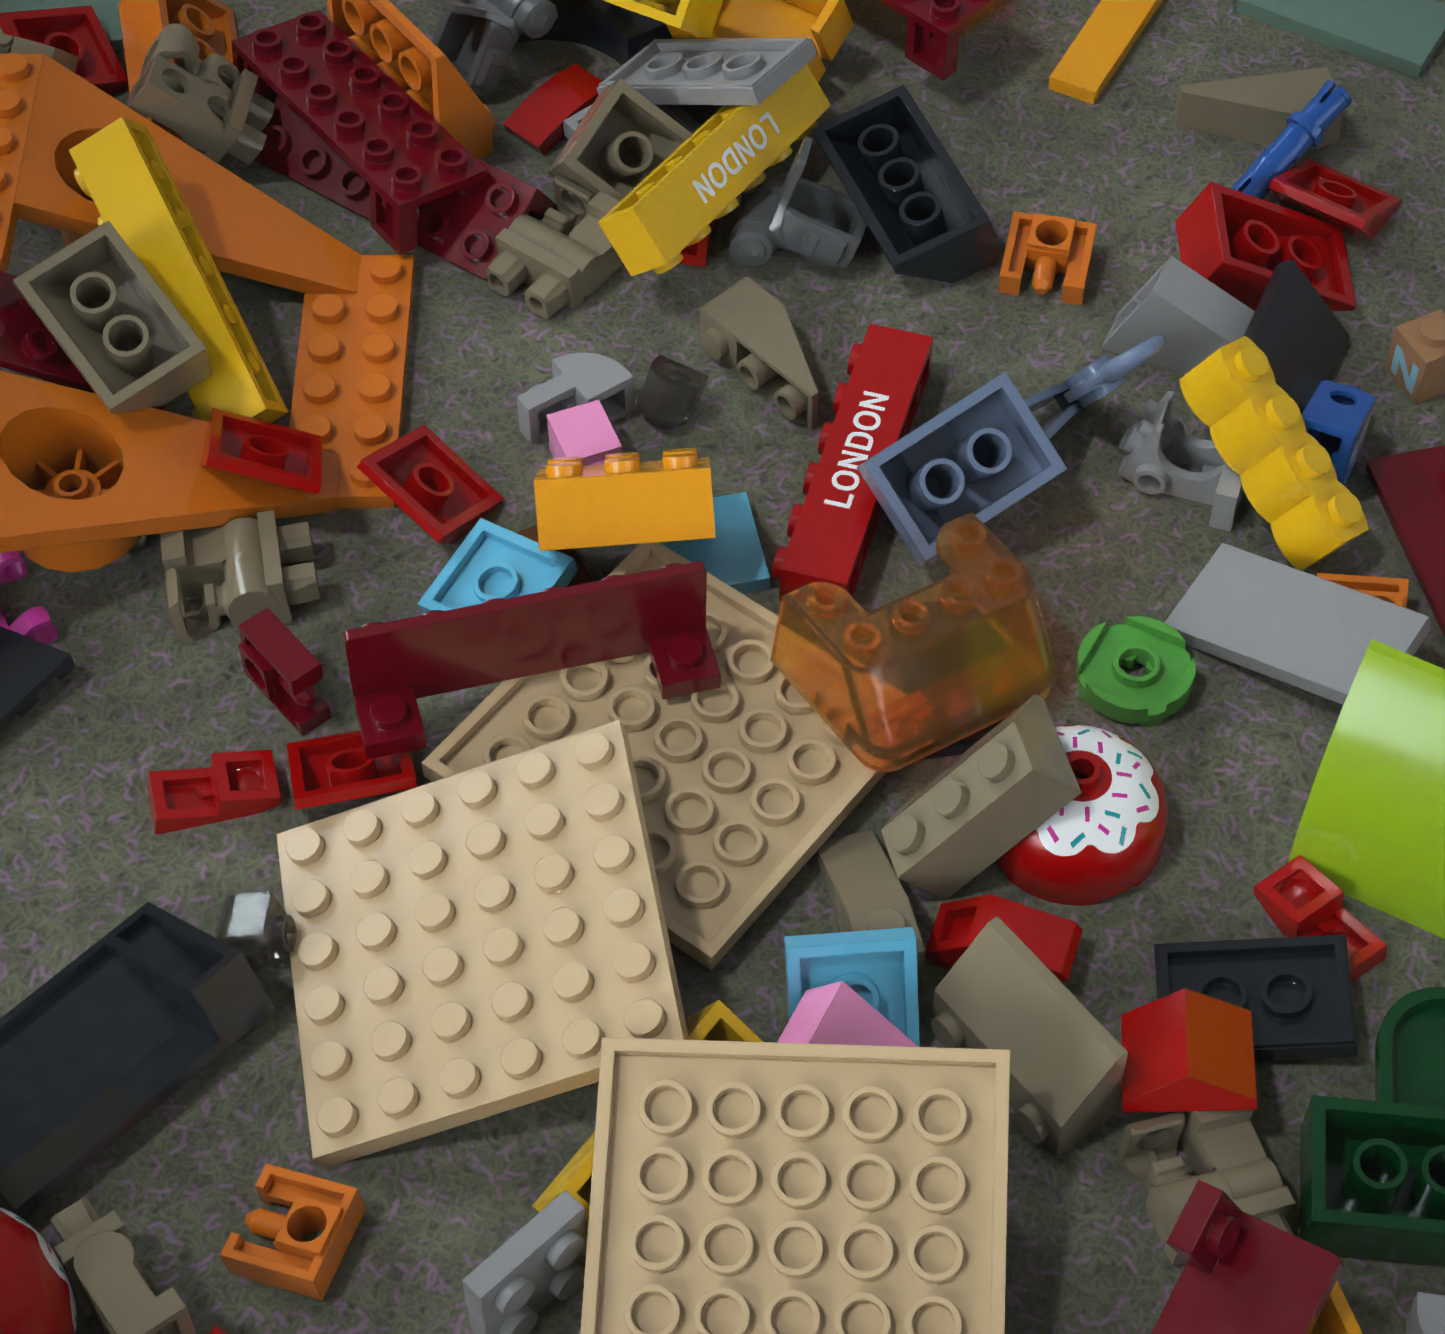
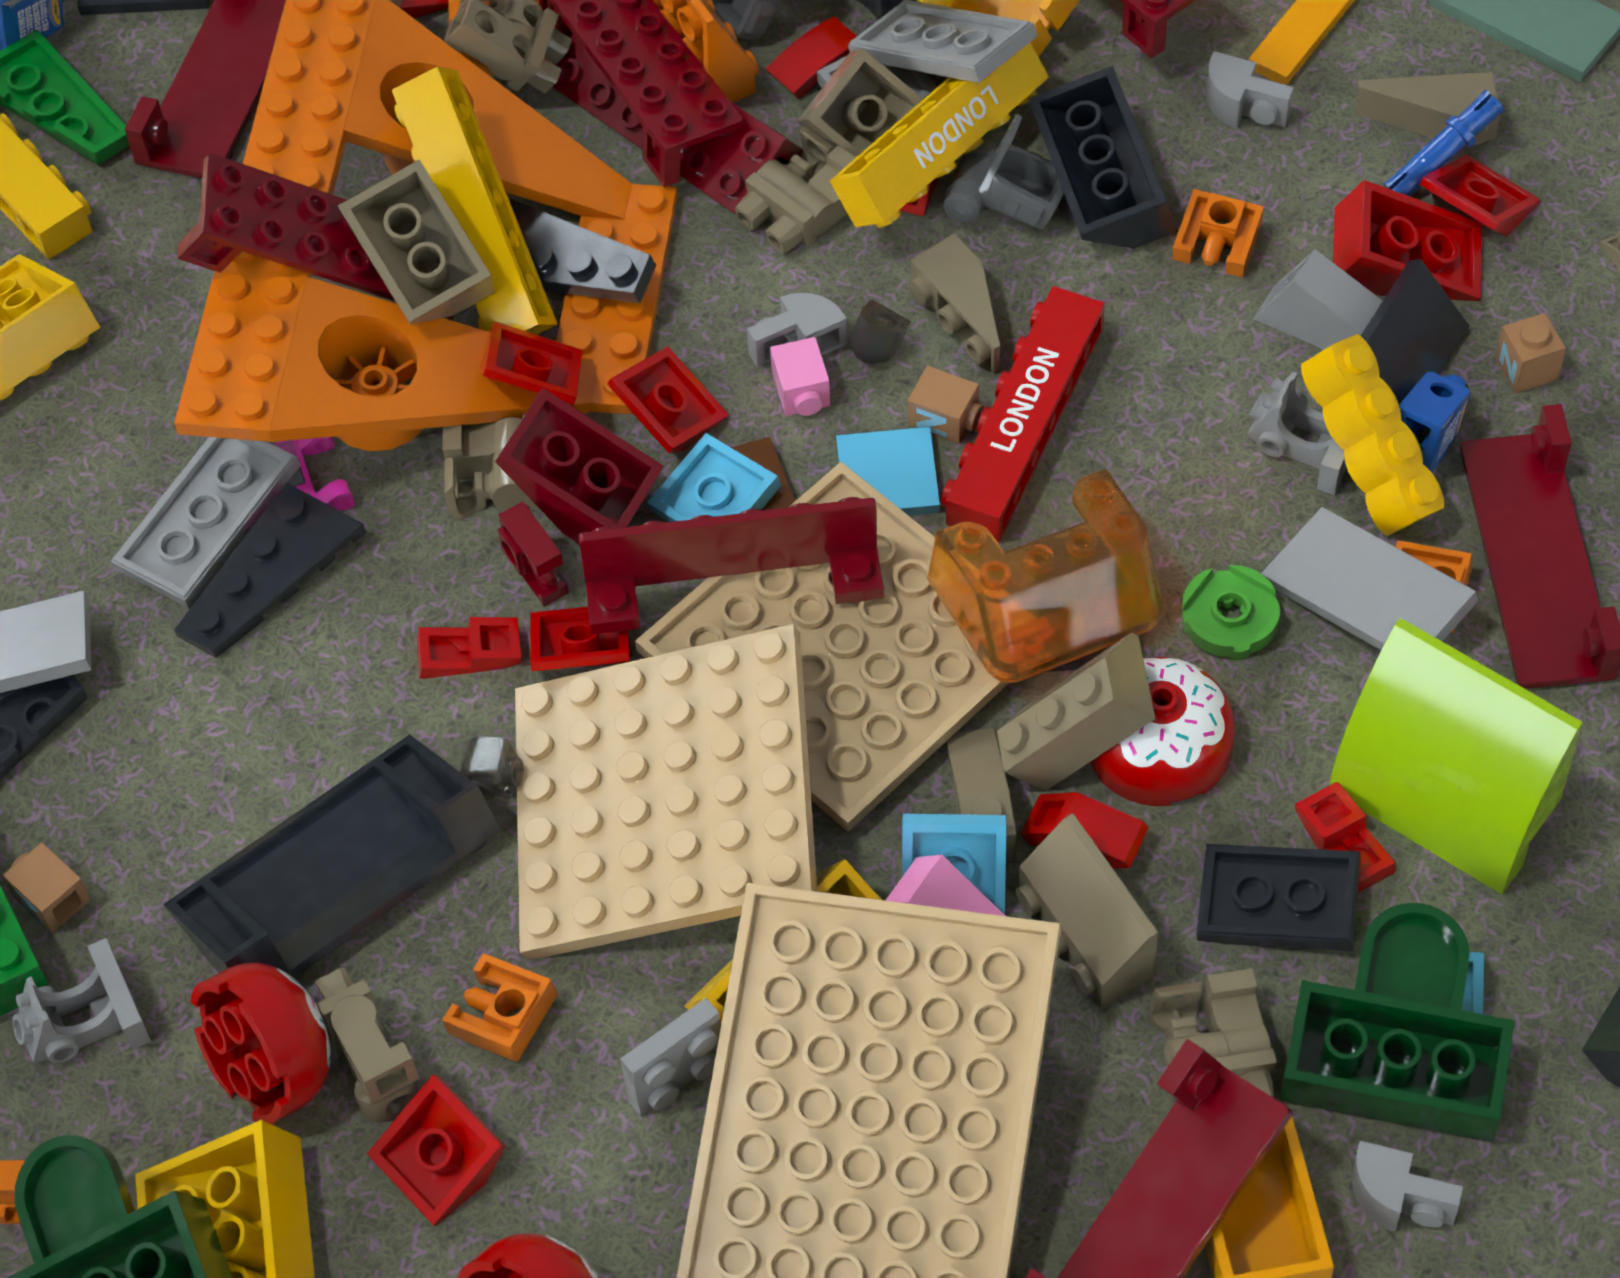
camera: 10 degrees right, 5 degrees up
light orange piece [534,448,716,551] -> none
sand blue slope [856,334,1166,564] -> none
red slope [1121,988,1257,1113] -> none
none -> dark red slope [495,388,664,544]
none -> wing [509,198,657,303]
none -> medium nougat brick [907,365,983,444]
none -> light grey brick [1206,51,1294,128]

